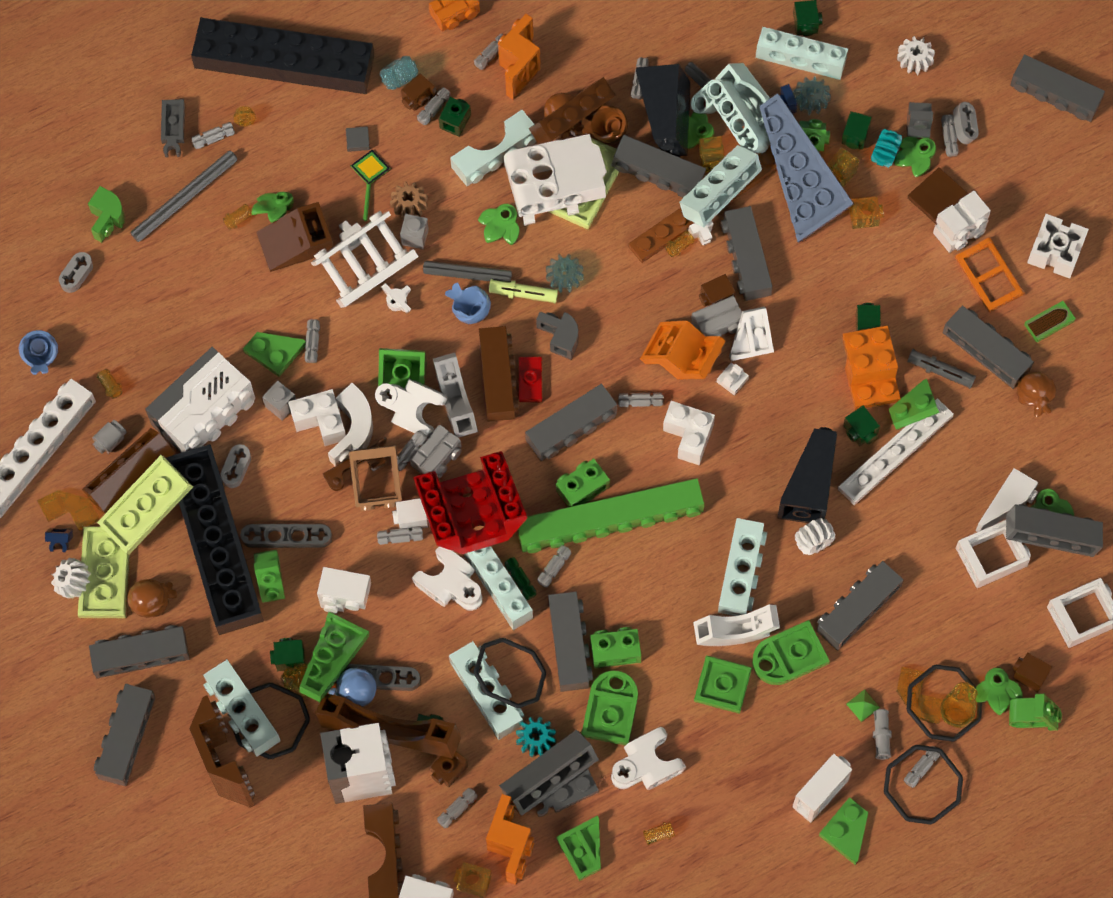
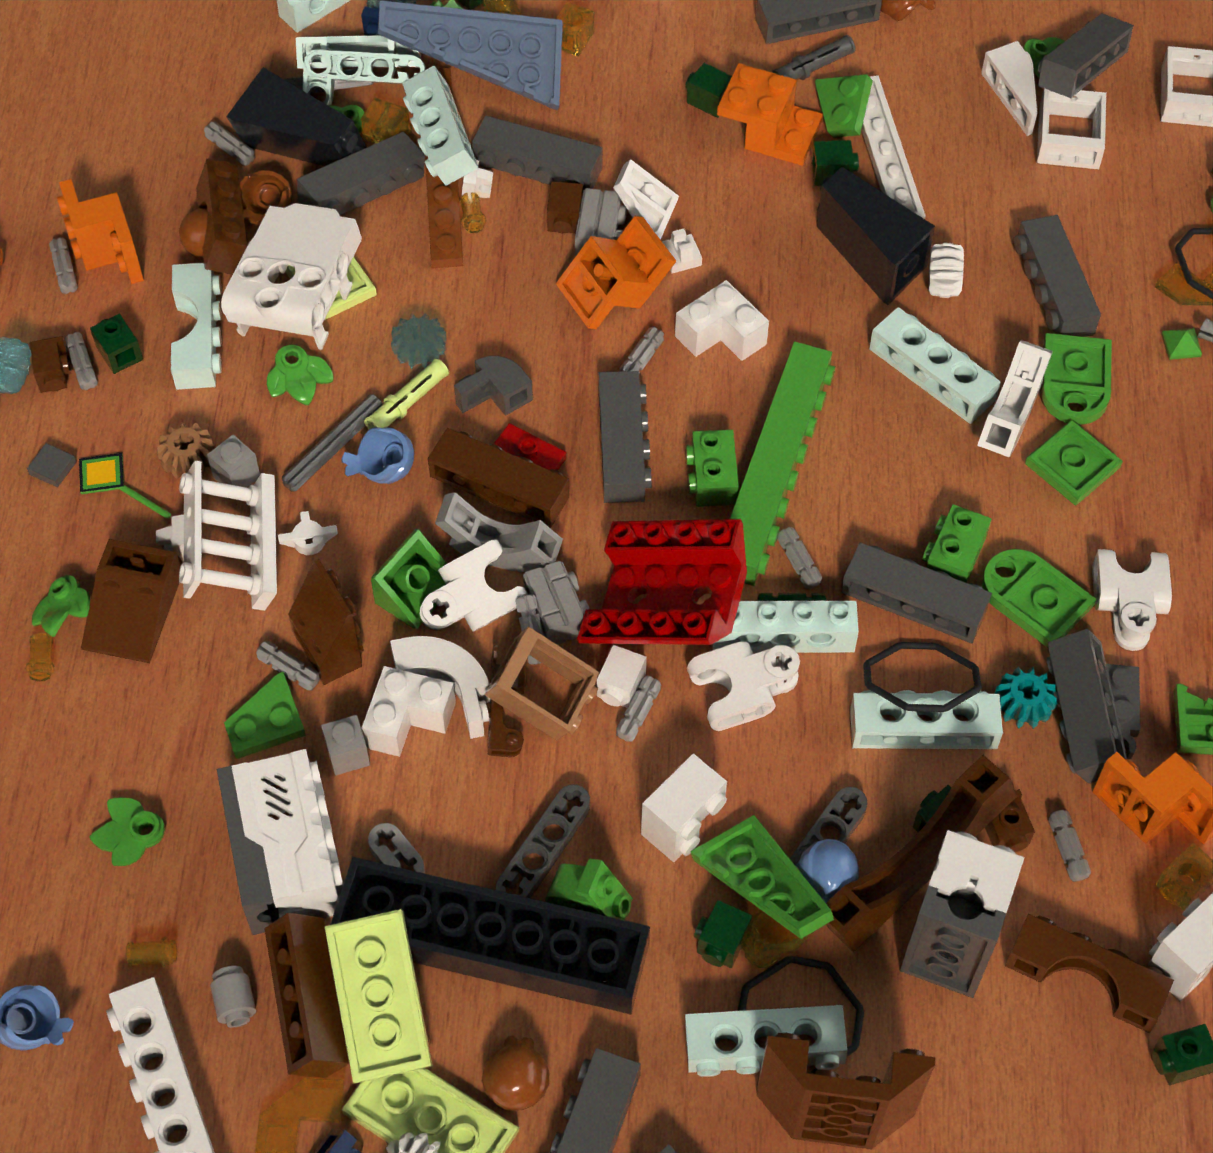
camera: 60 degrees left, 10 degrees down
none -> bright green plate [89,797,165,866]
none -> reddish brown slope [288,559,364,685]

